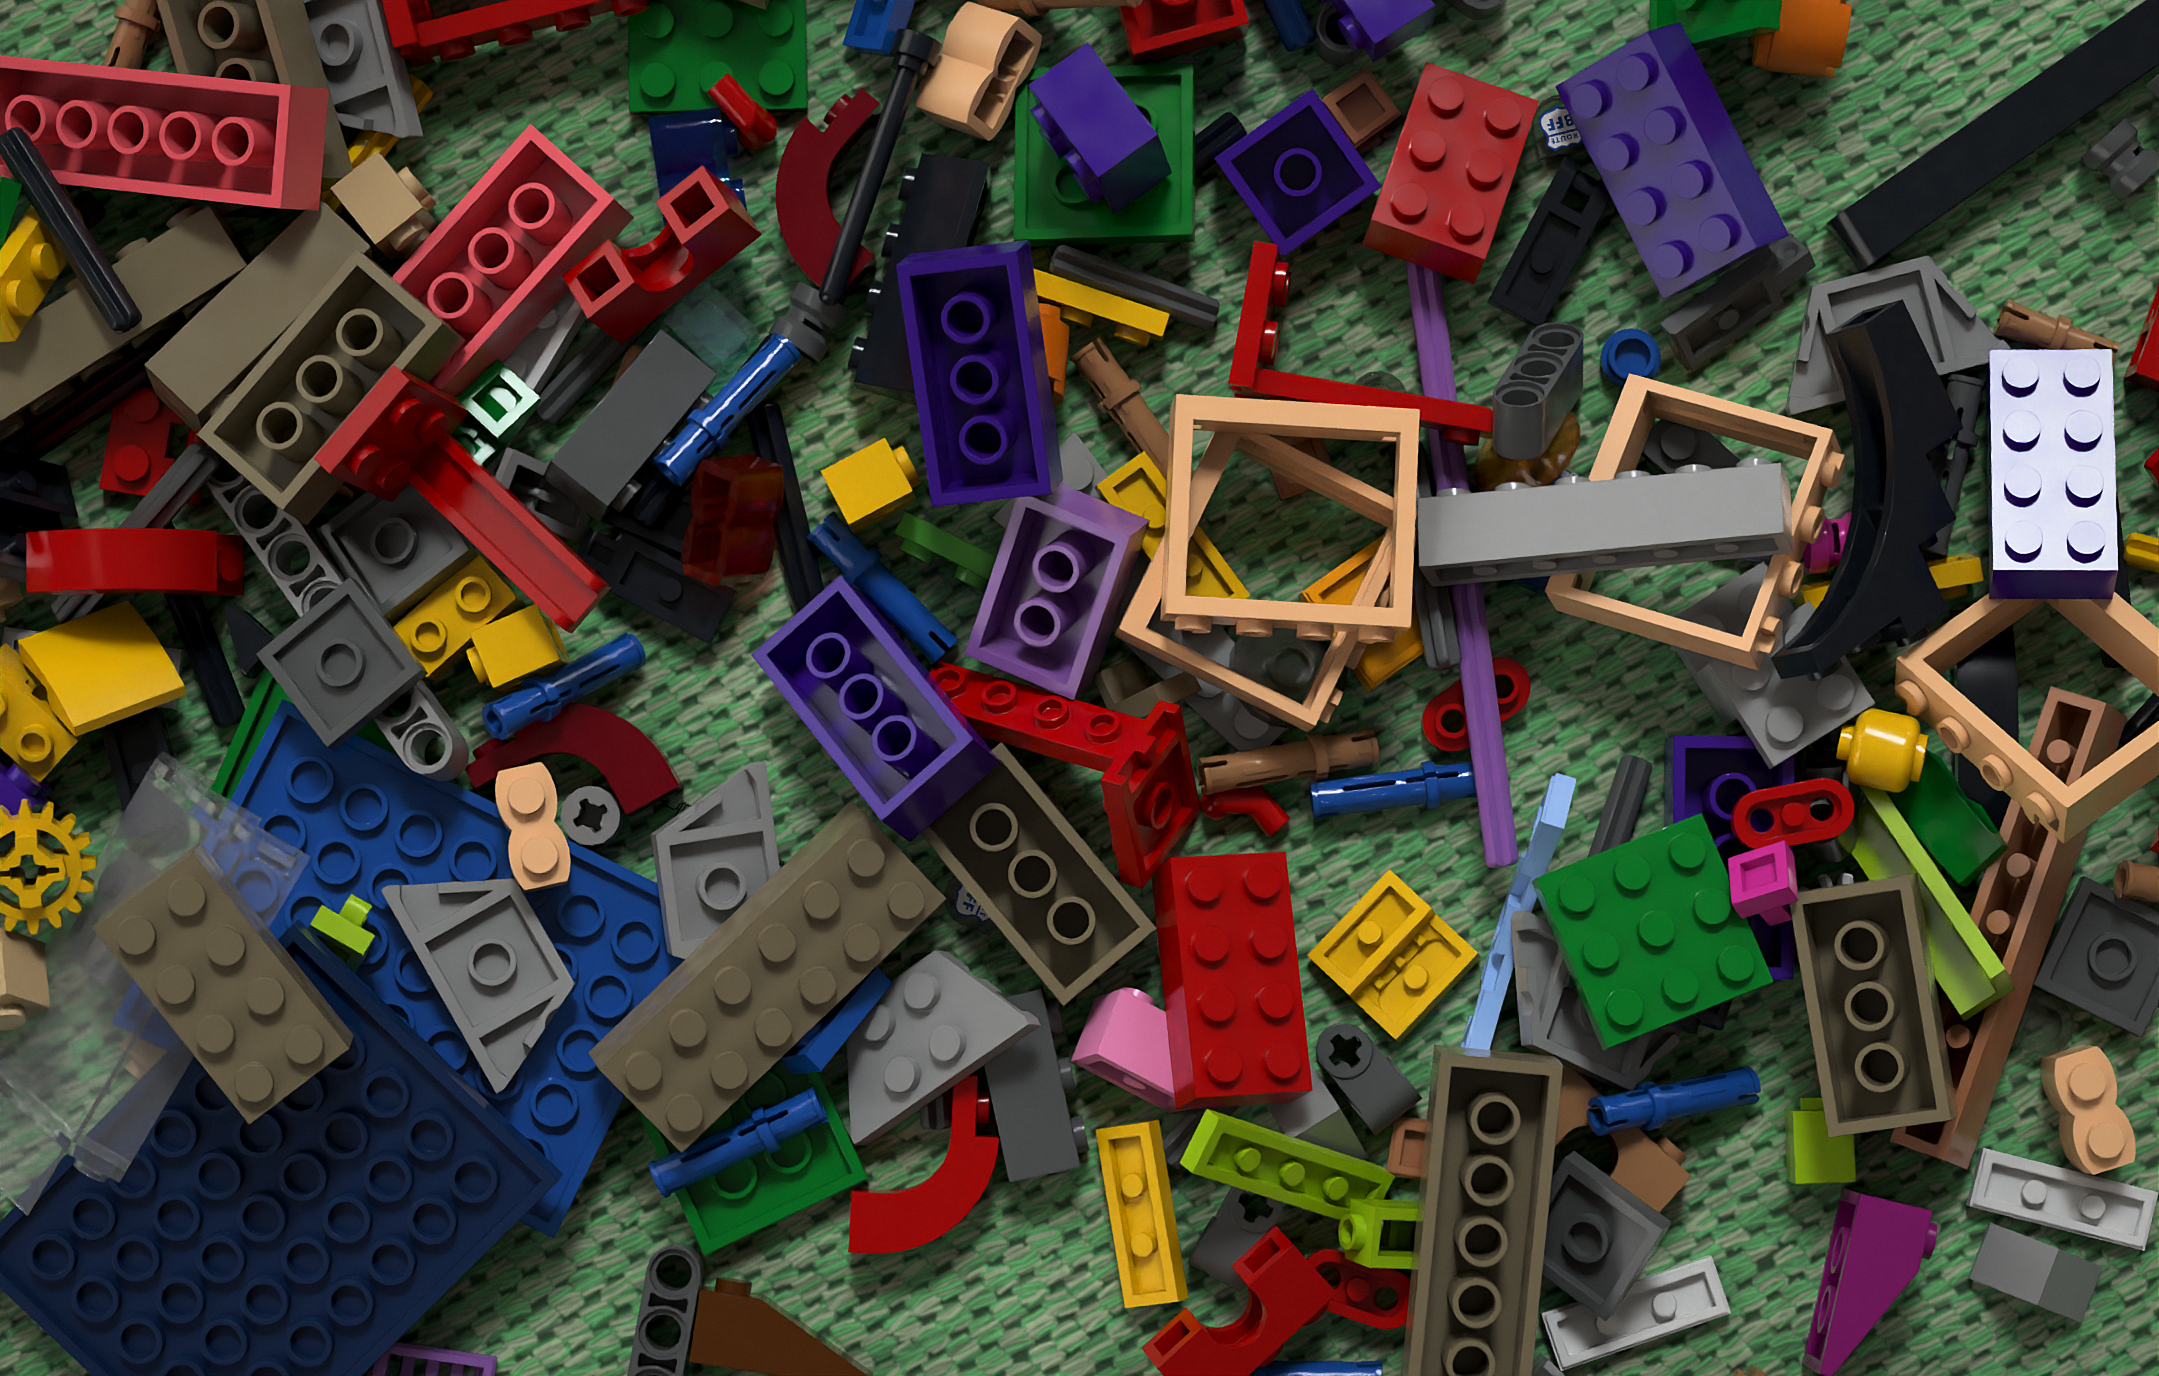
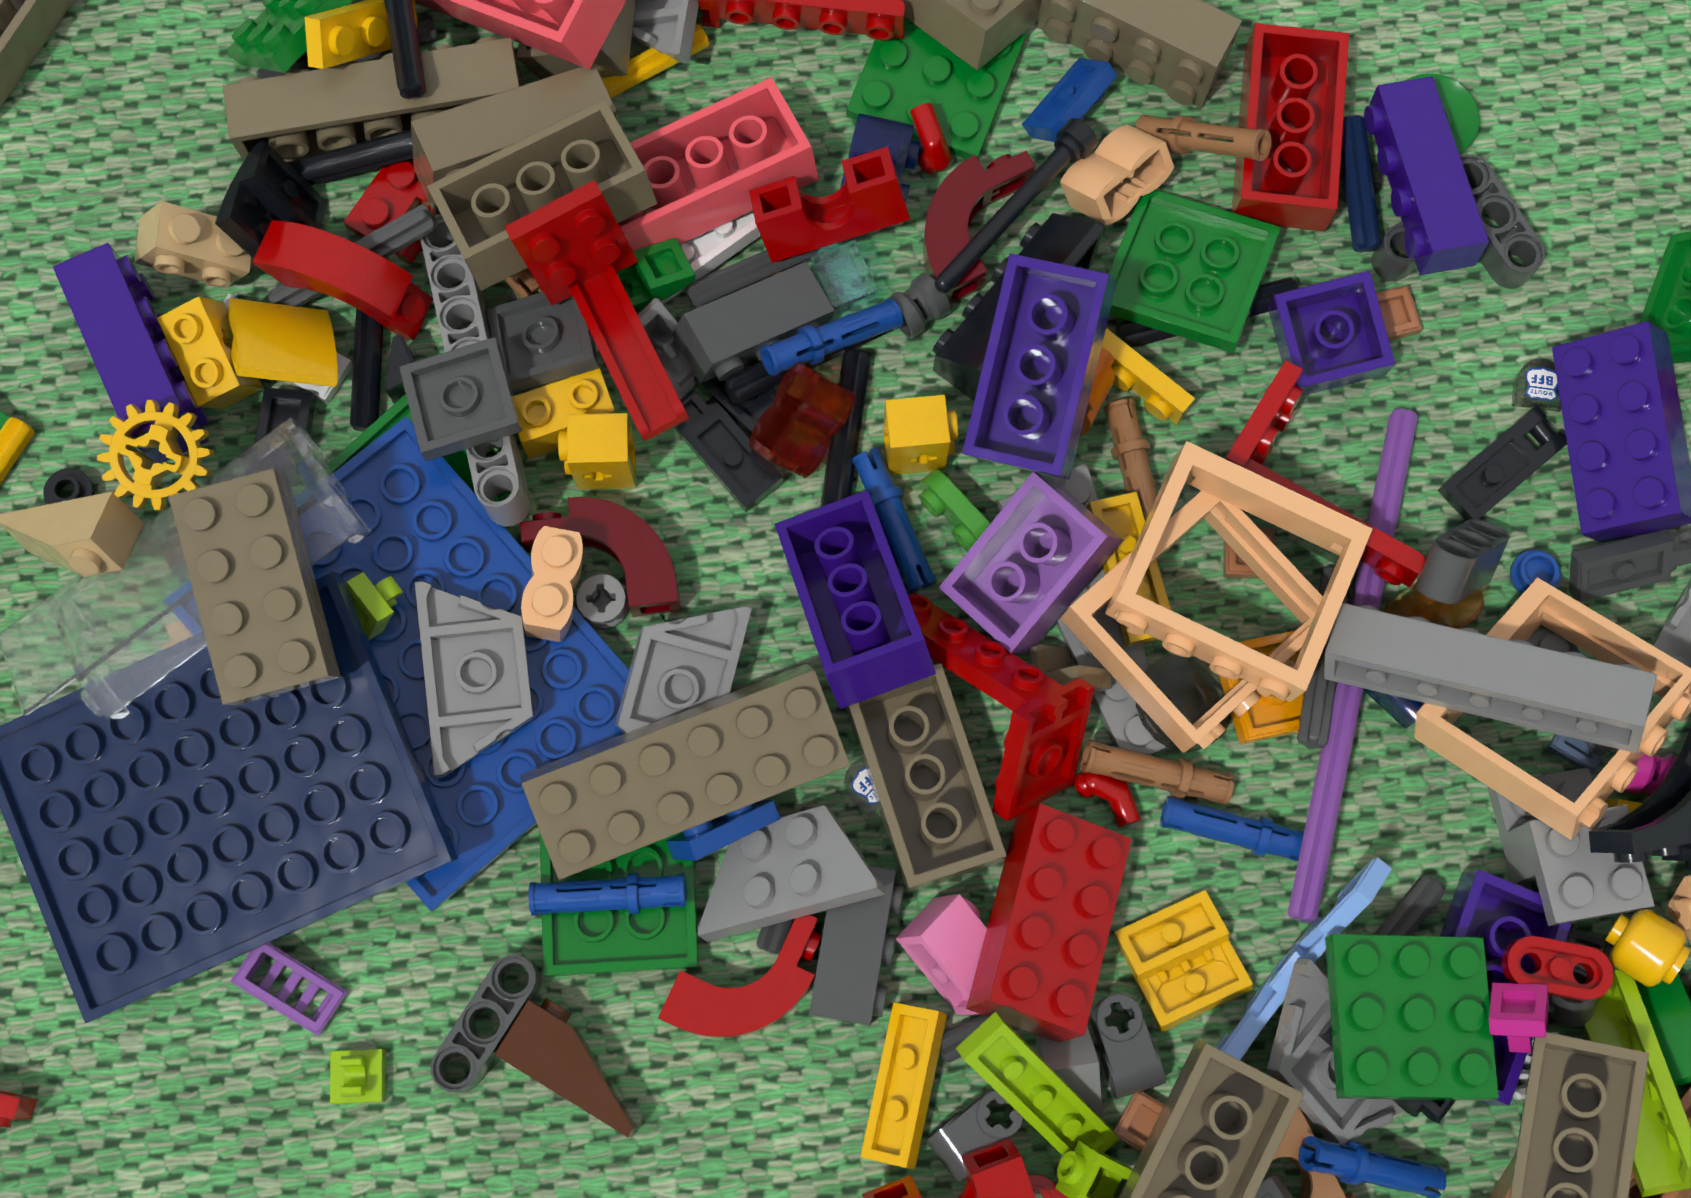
camera: 20 degrees right, 10 degrees down
tan brick [330,151,438,261] -> none
blue pin [482,632,646,740] -> none
dark purple brick [1028,42,1172,215] -> none
dark grey axle [1048,245,1220,330] -> none
red brick [1362,62,1539,284] -> none
red plate [1421,657,1531,752] -> none

